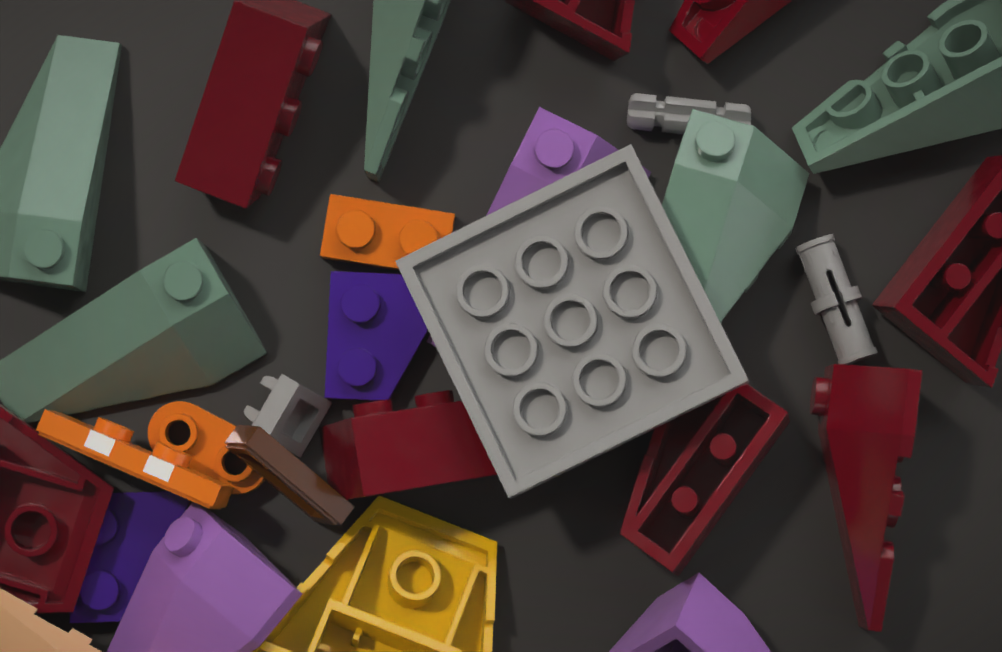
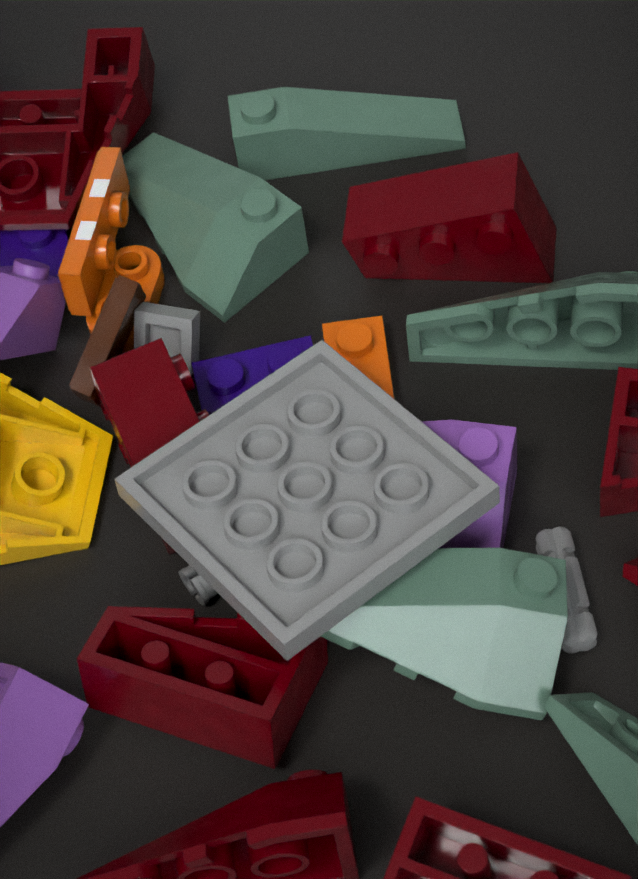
camera: 85 degrees right, 30 degrees down
light grey pin [795,234,878,365] -> none

